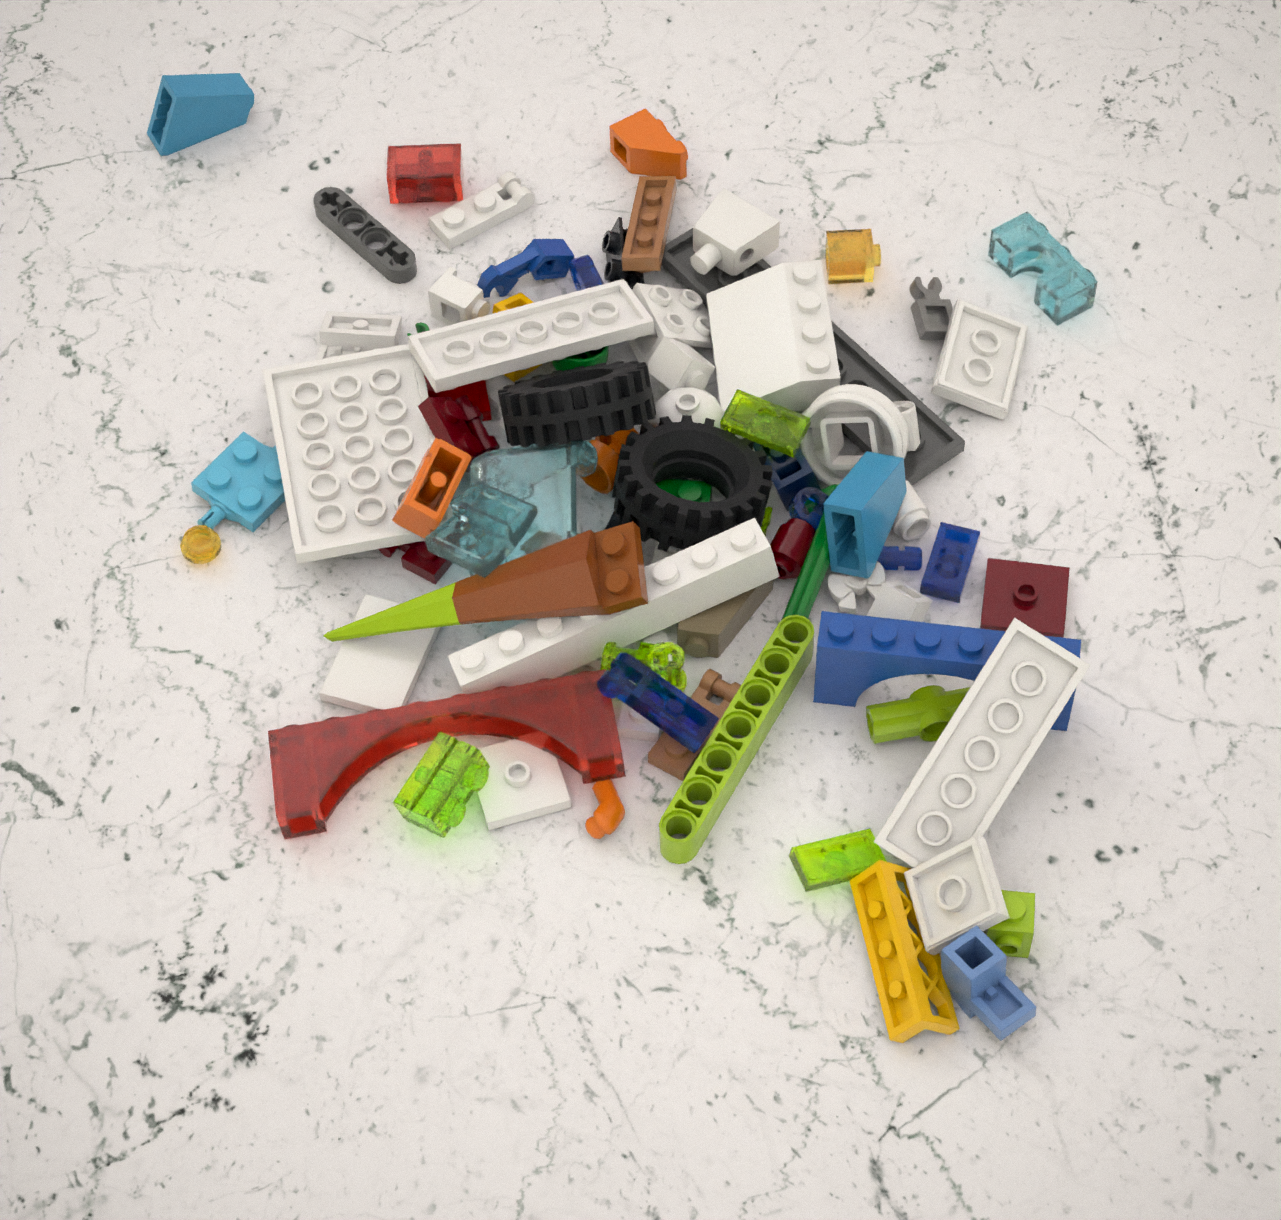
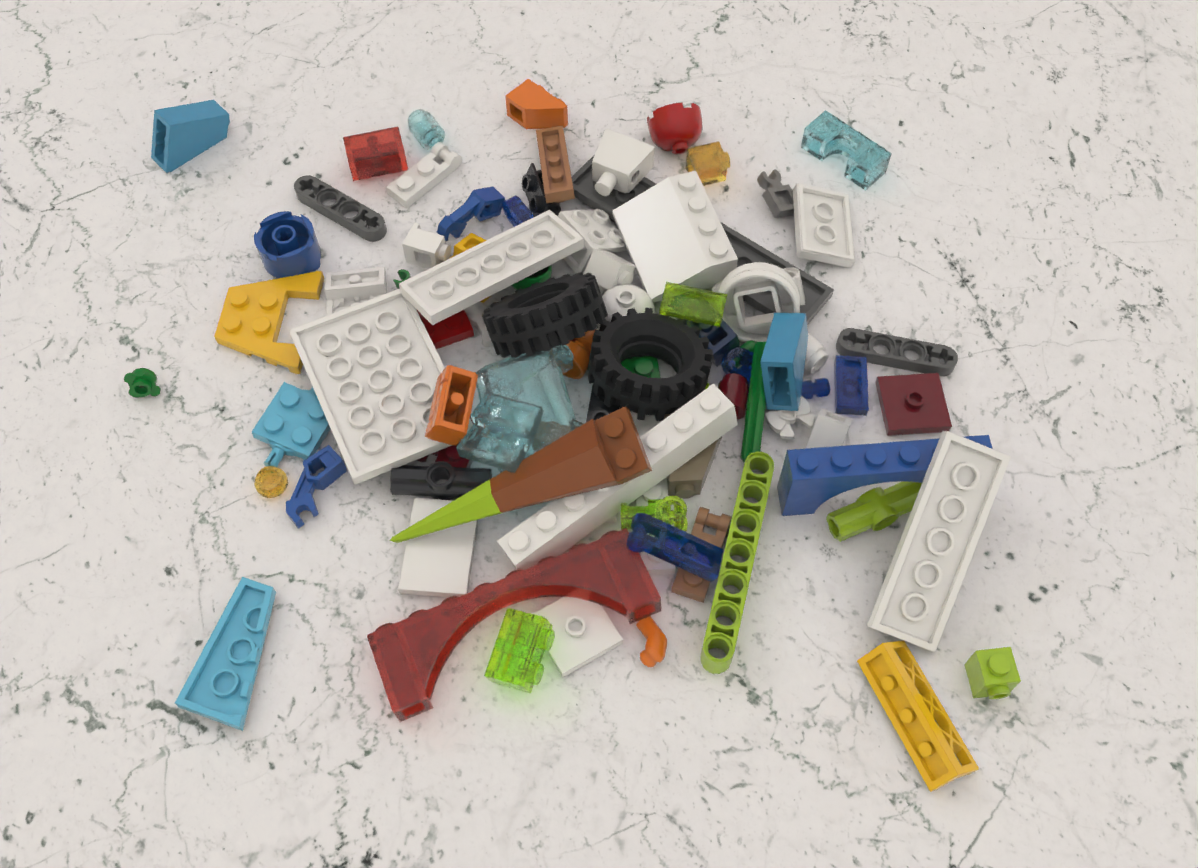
camera: 15 degrees left, 5 degrees up
dark red plate [418,395,504,472] -> none
clear neon green plate [788,828,887,892] -> none
white plate [904,834,1010,955] -> none
medium blue brick [941,925,1036,1041] -> none
none -> green plate [124,368,161,398]
none -> medium azure wing [175,577,276,731]
none -> yellow wing [214,271,324,374]
none -> blue brick [254,211,321,279]
none -> blue piece [286,445,347,529]
none -> black piece [390,461,492,500]
none -> clear light blue brick [408,109,445,150]
none -> red cylinder [647,102,703,154]
none -> dark grey beam [836,328,958,376]

